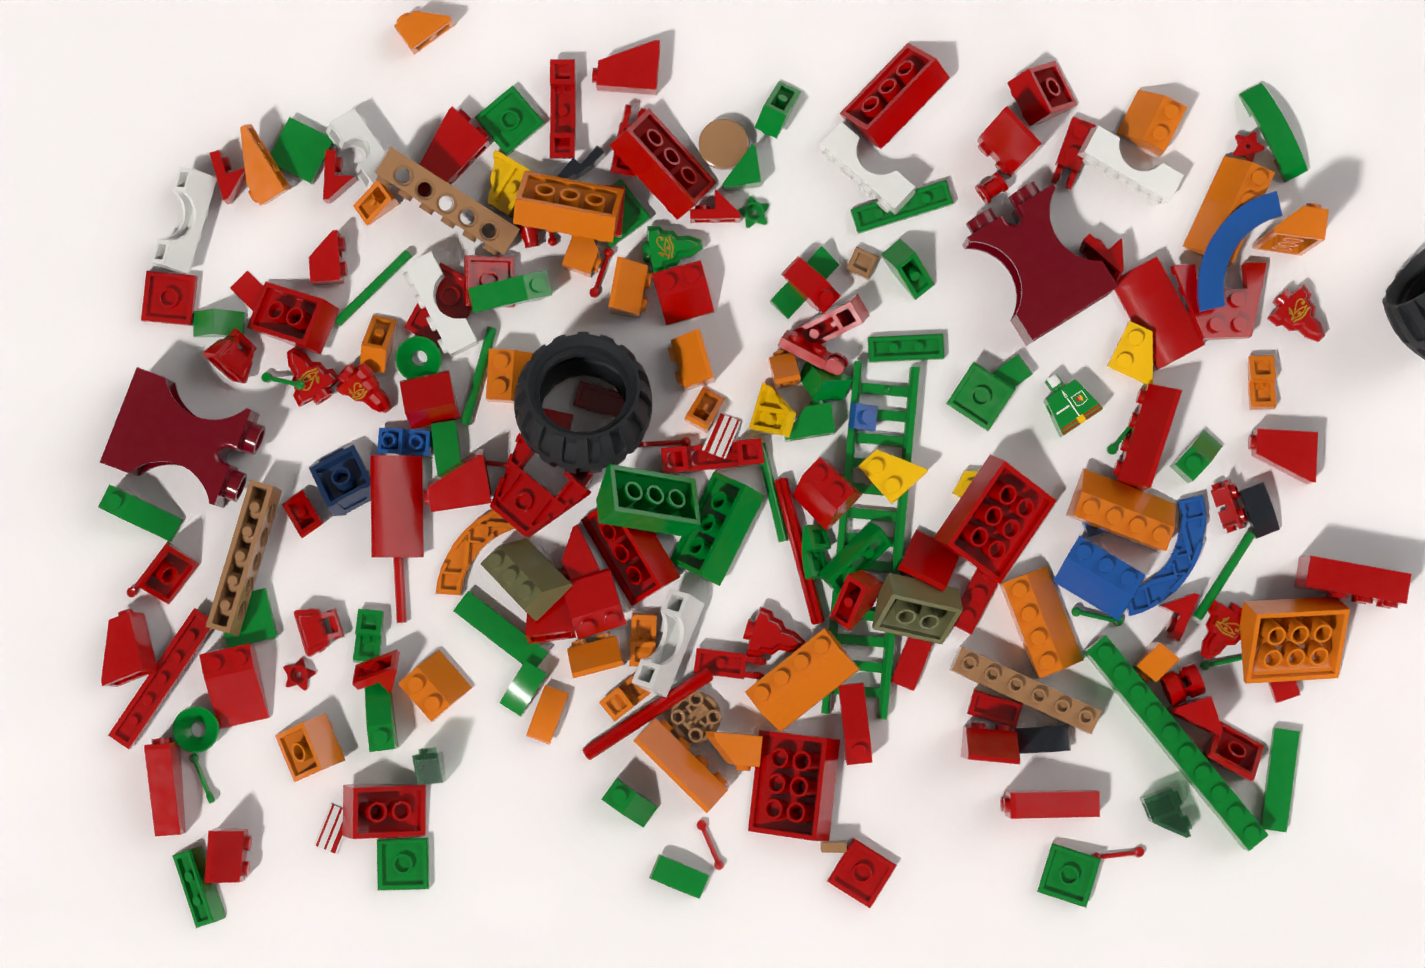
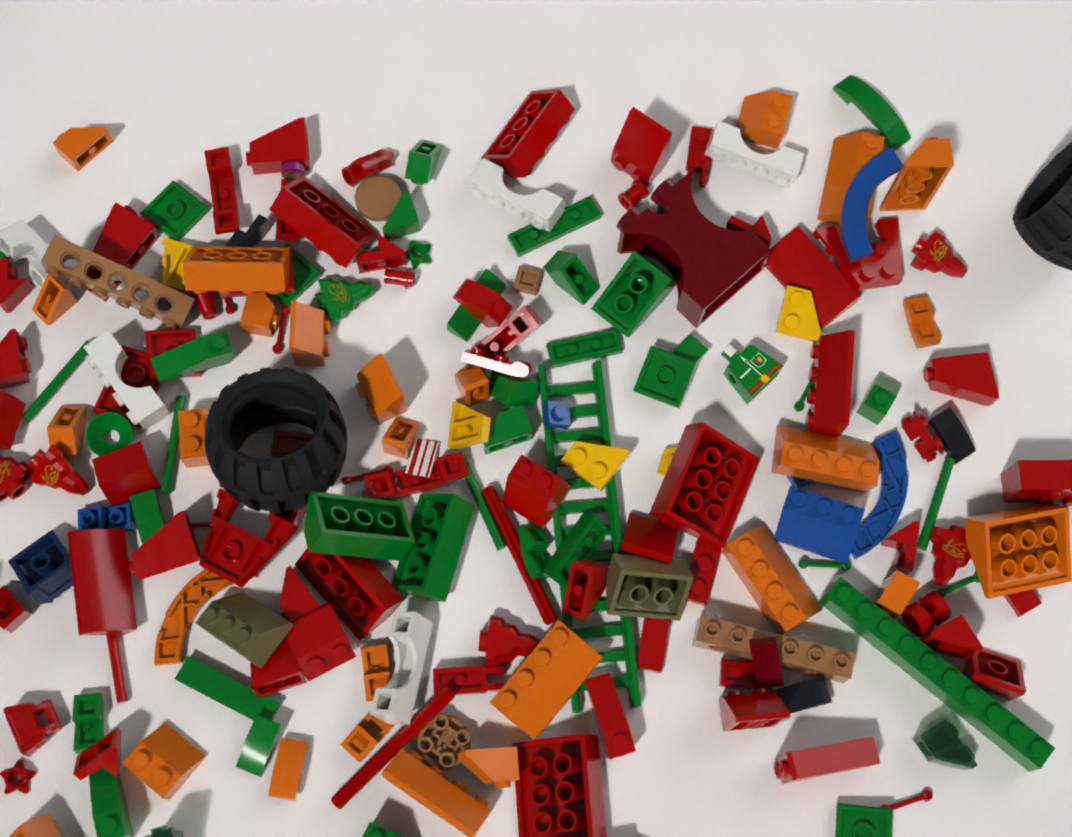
camera: 15 degrees left, 15 degrees down
orange slope [567,632,624,678] -> none
red slope [652,260,714,326] -> none
red slope [1007,61,1078,127] -> none
red plate [1233,131,1265,162] -> none
green tile [1260,728,1300,833] -> none
none -> magenta tile [281,161,305,180]
none -> red rock [342,149,394,187]
none -> red pin [384,268,415,289]
none -> green slope [591,251,677,338]
none -> dark red tile [749,637,784,688]

